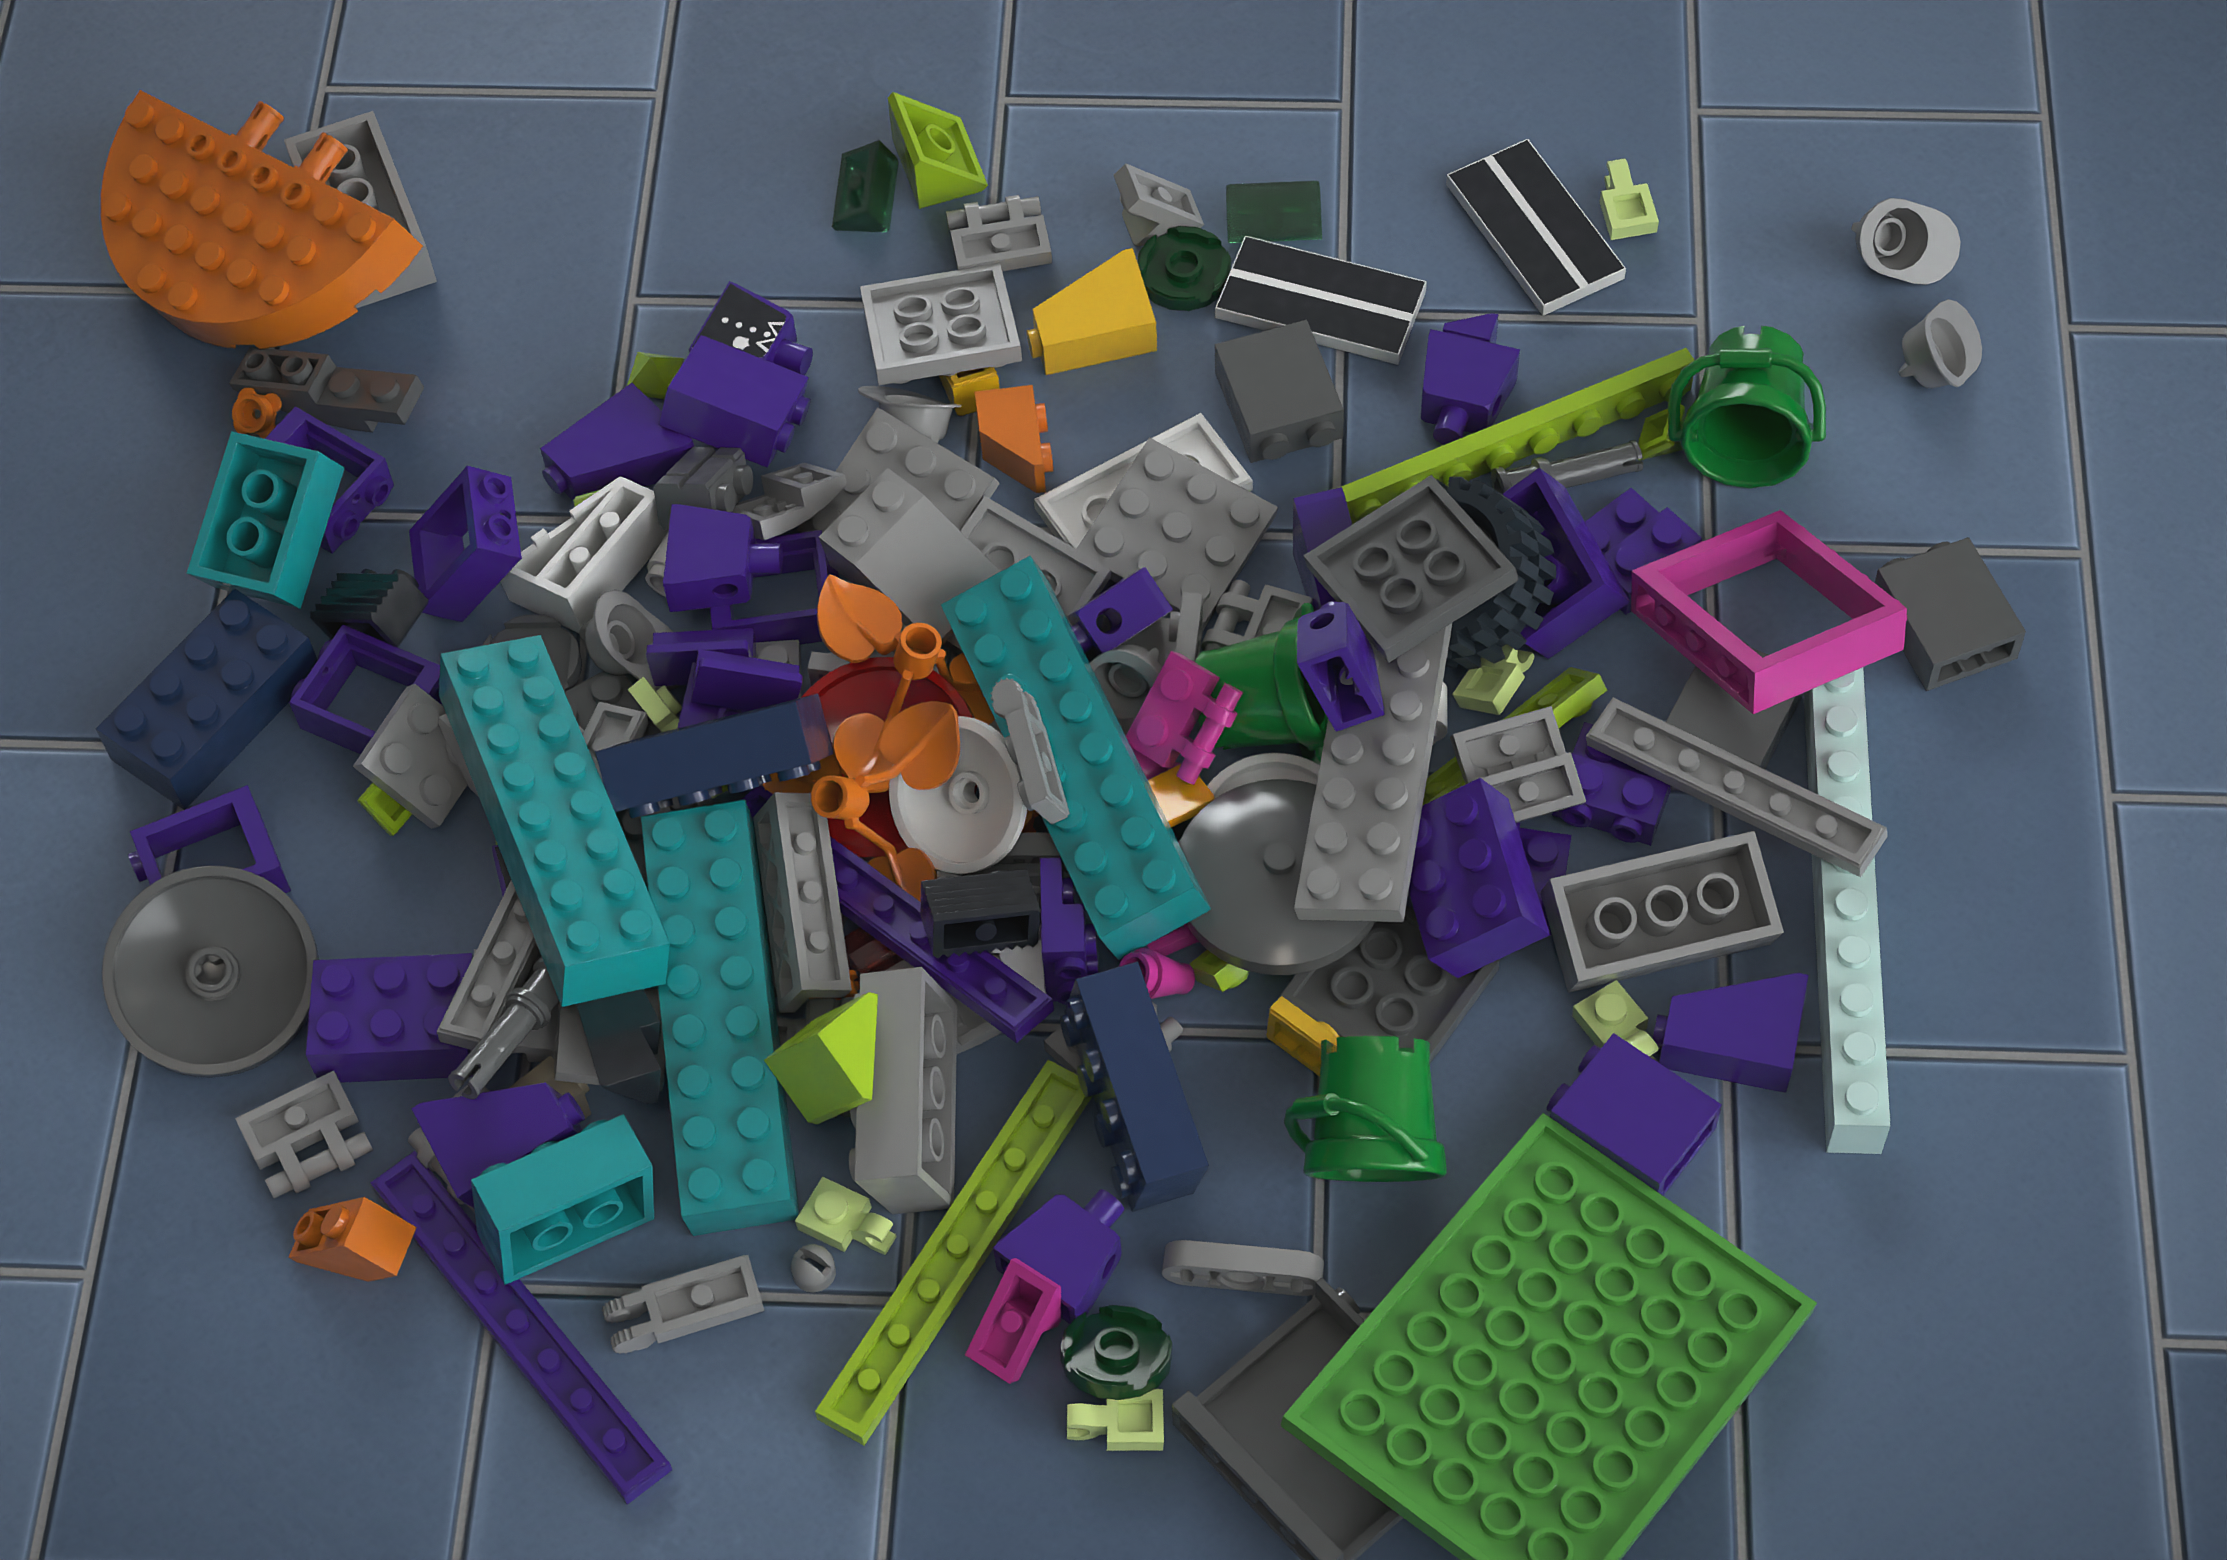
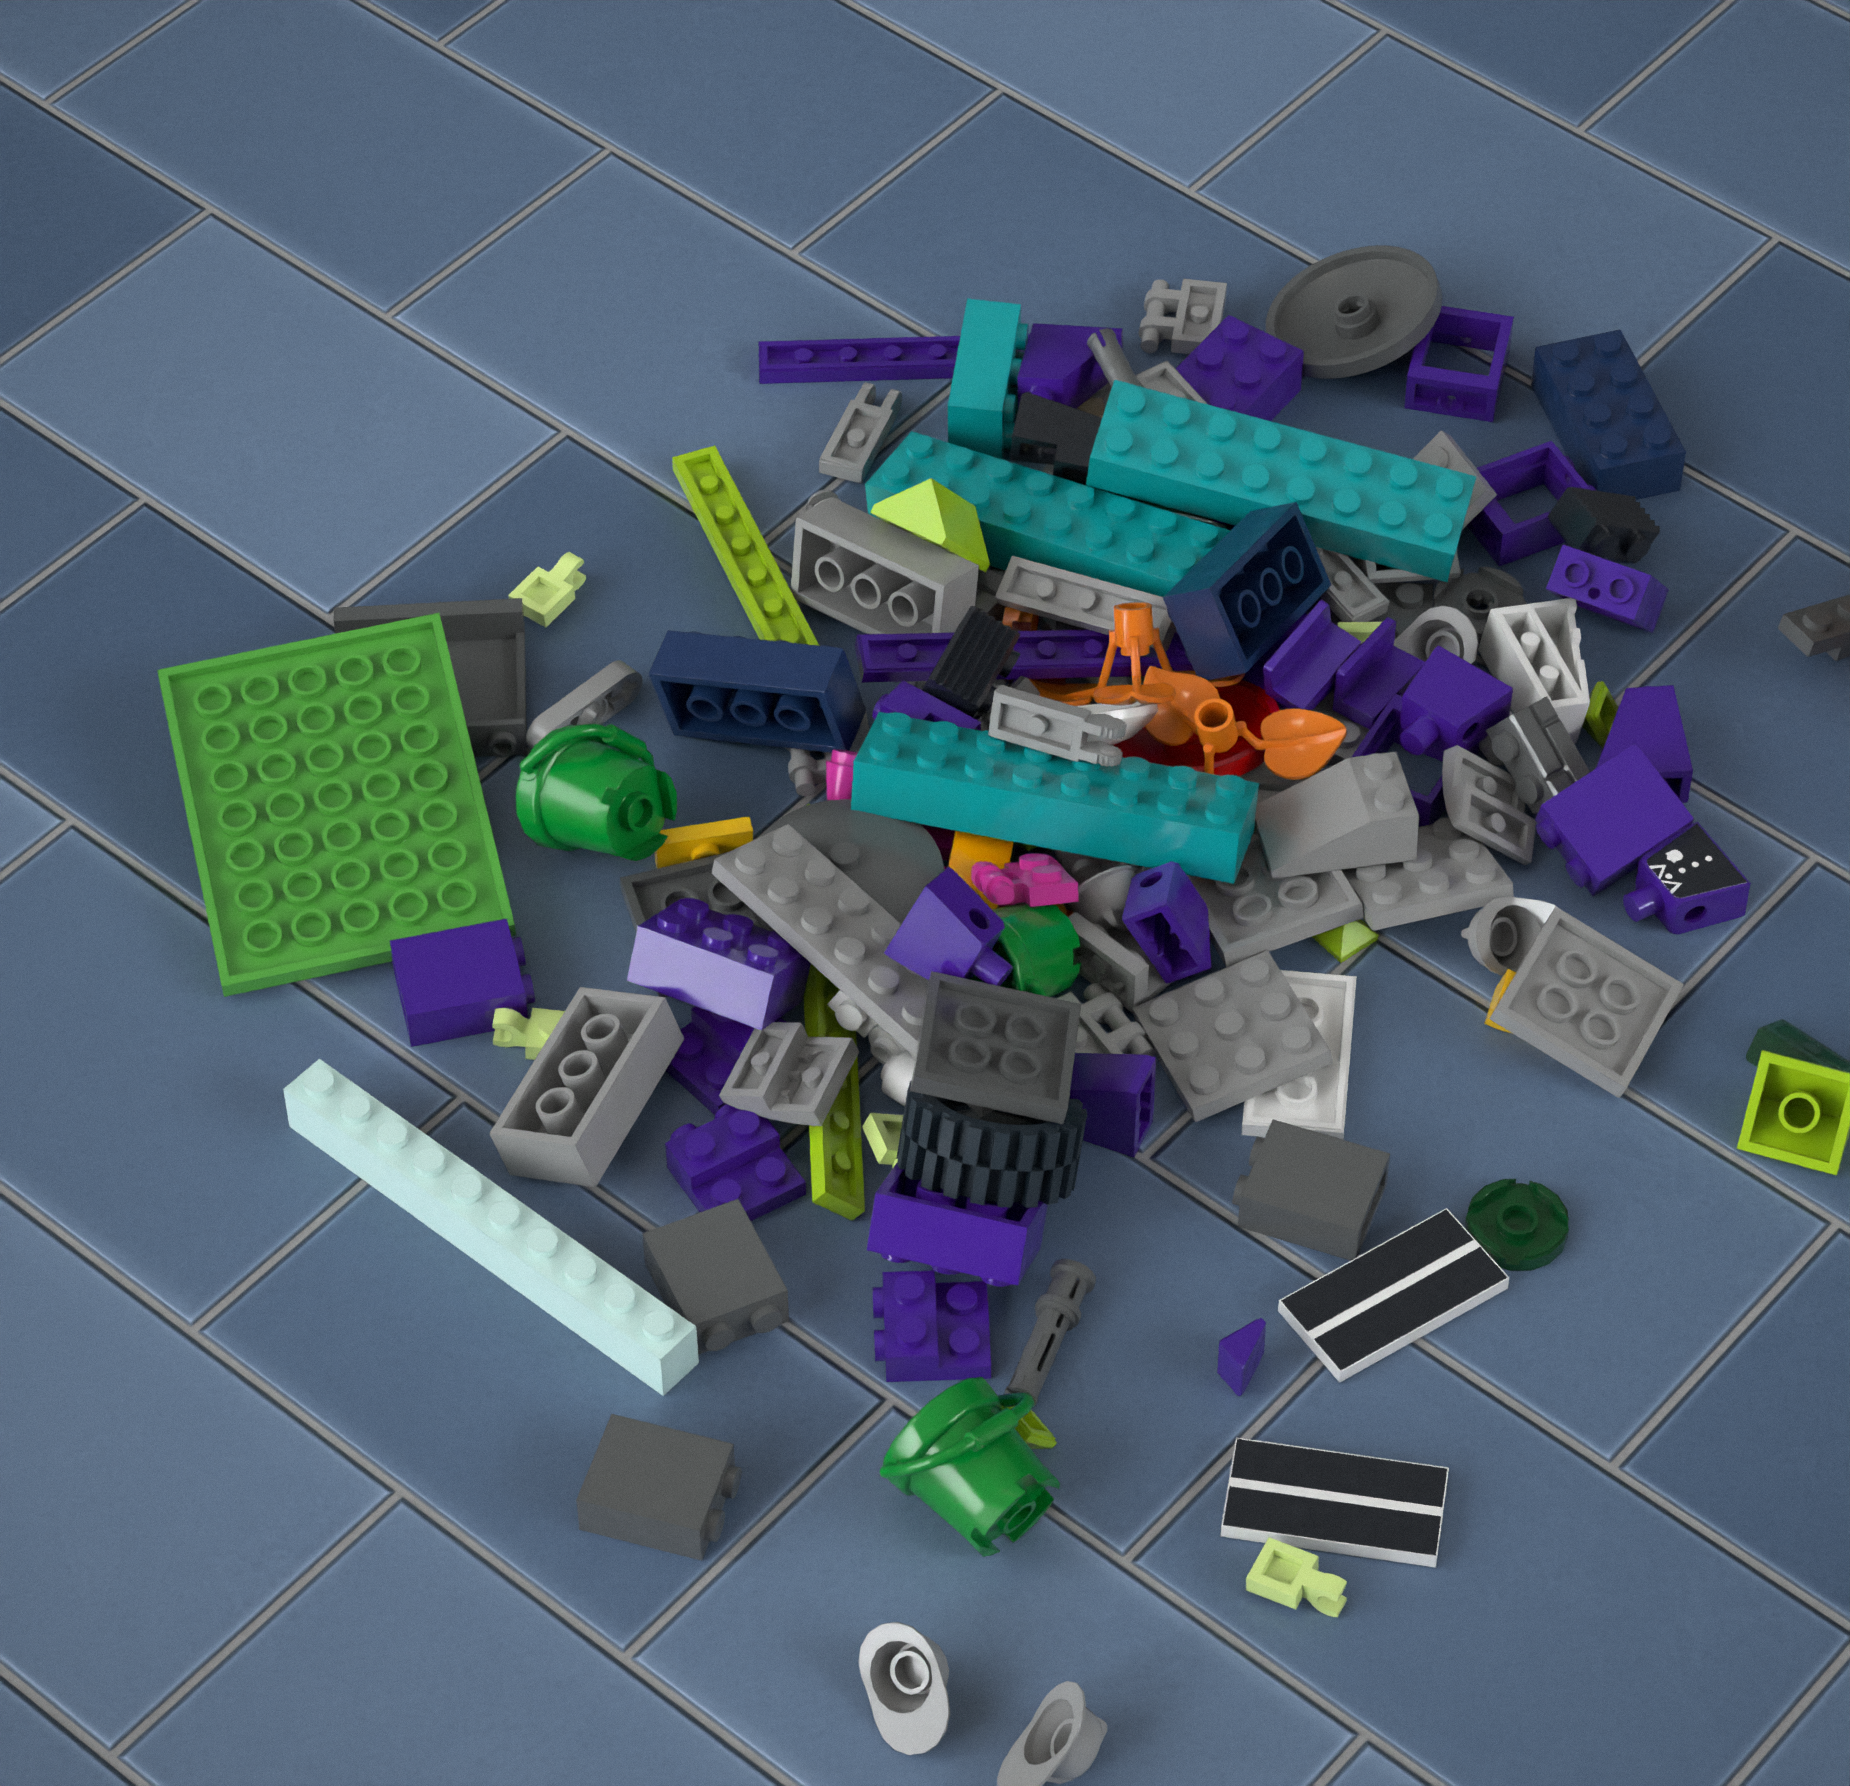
camera: 125 degrees right, 10 degrees down
teal brick [187,431,344,609] -> none
dark purple window [265,406,394,554] -> none
orange slope [288,1197,417,1282] -> none
lime slope [627,352,684,399] -> none
light grey plate [946,195,1052,271] -> none
dark pink slope [965,1258,1061,1384] -> none
orange slope [975,385,1054,493] -> none
dark purple torso [993,1189,1125,1324] -> none
yellow slope [1026,248,1157,375] -> none
dark green tile [1060,1305,1172,1400] -> none
light grey slope [1113,163,1204,246] -> none
clear green slope [1226,181,1322,243] -> none
lime plate [1339,348,1694,525] -> none
dark purple torso [1421,329,1520,445] -> none
light grey tile [1586,697,1888,877] -> none
dark pink window [1631,510,1907,714] -> none
dark purple slope [1653,973,1809,1093] -> none

